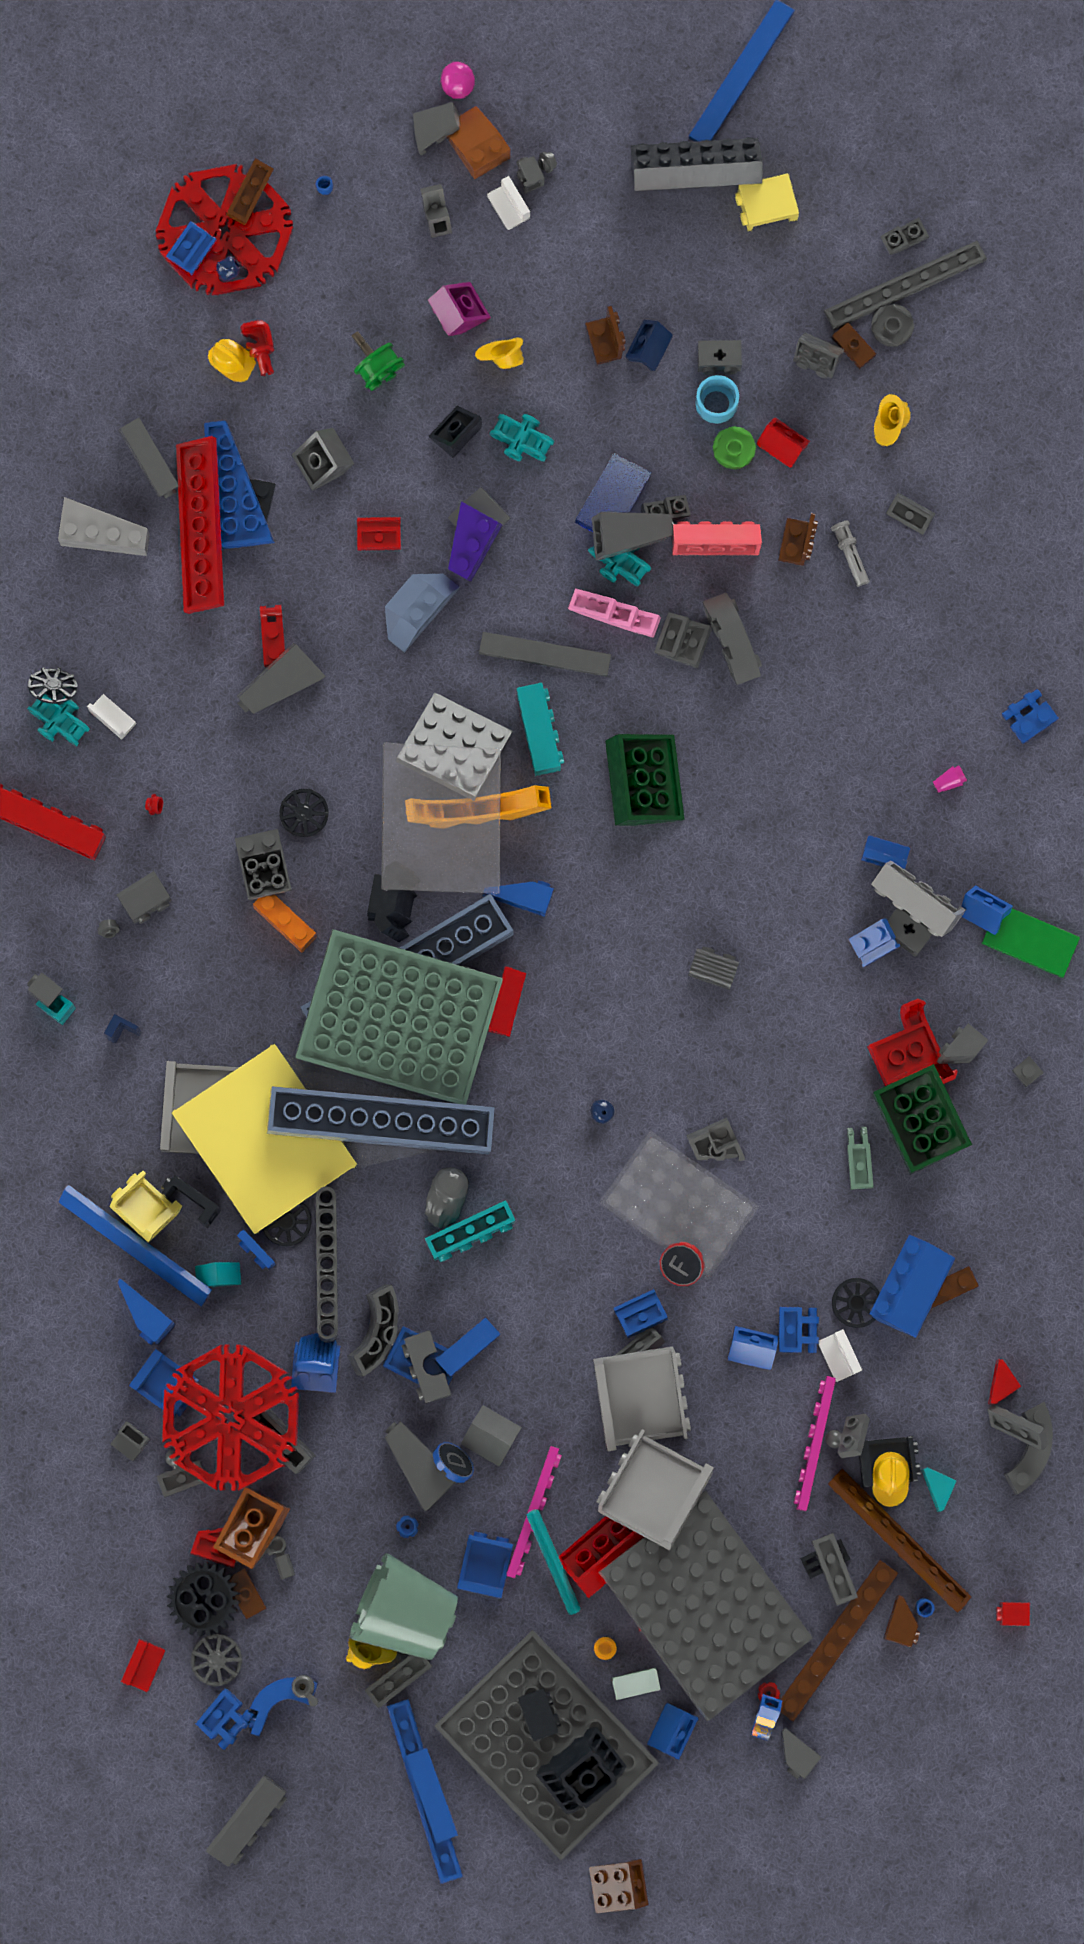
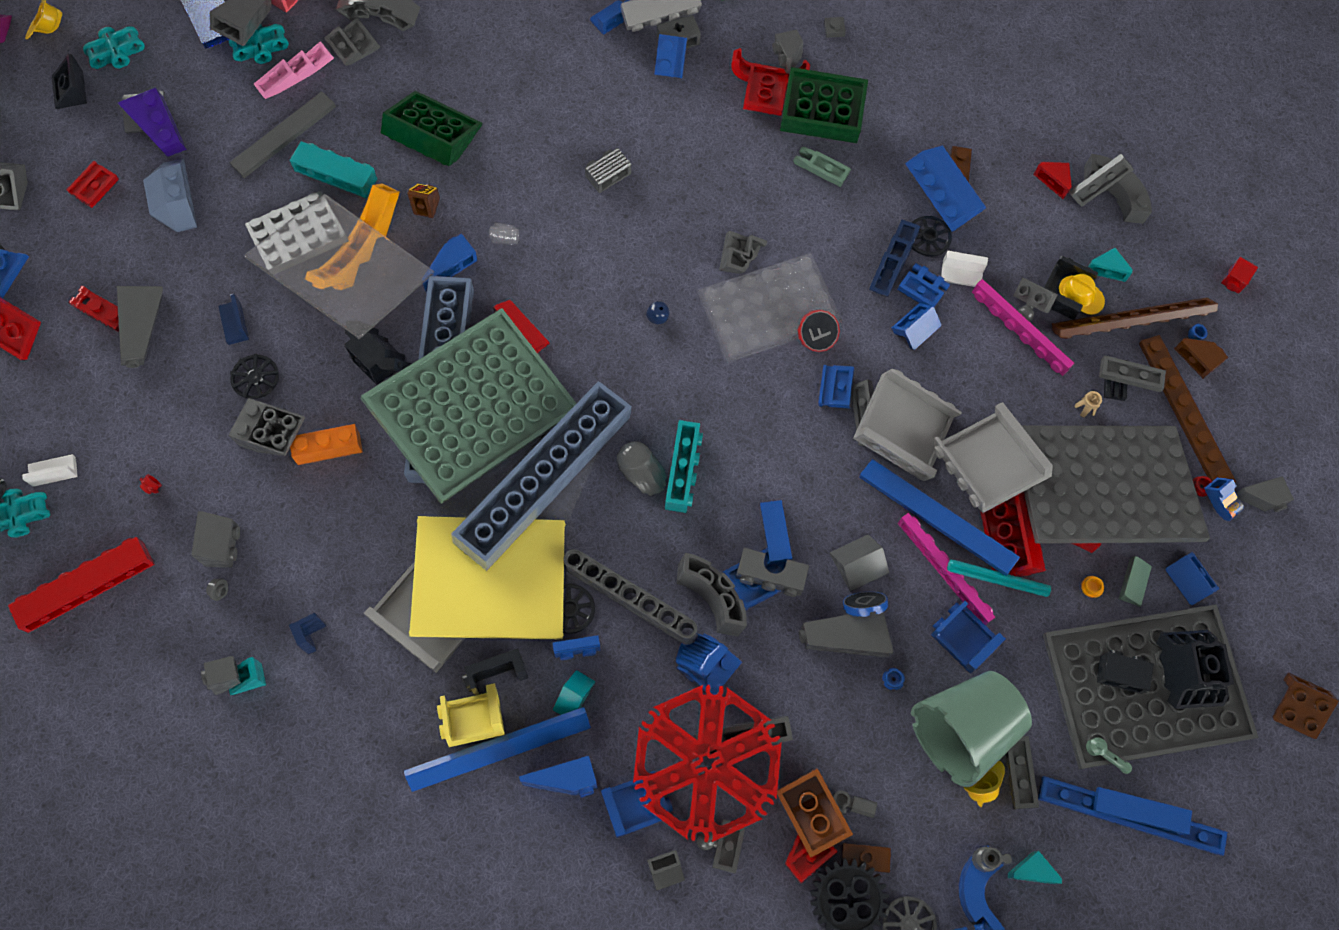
camera: 55 degrees left, 10 degrees down
none -> dark blue panel [218,293,249,345]
none -> reddish brown slope [407,184,440,218]
none -> clear brick [489,222,520,246]
none -> blue tile [859,459,1020,576]
none -> dark blue slope [869,219,921,297]
none -> teal slope [1008,851,1062,884]
none -> tan piece [1075,391,1102,417]
none -> sand green piece [1086,738,1132,774]

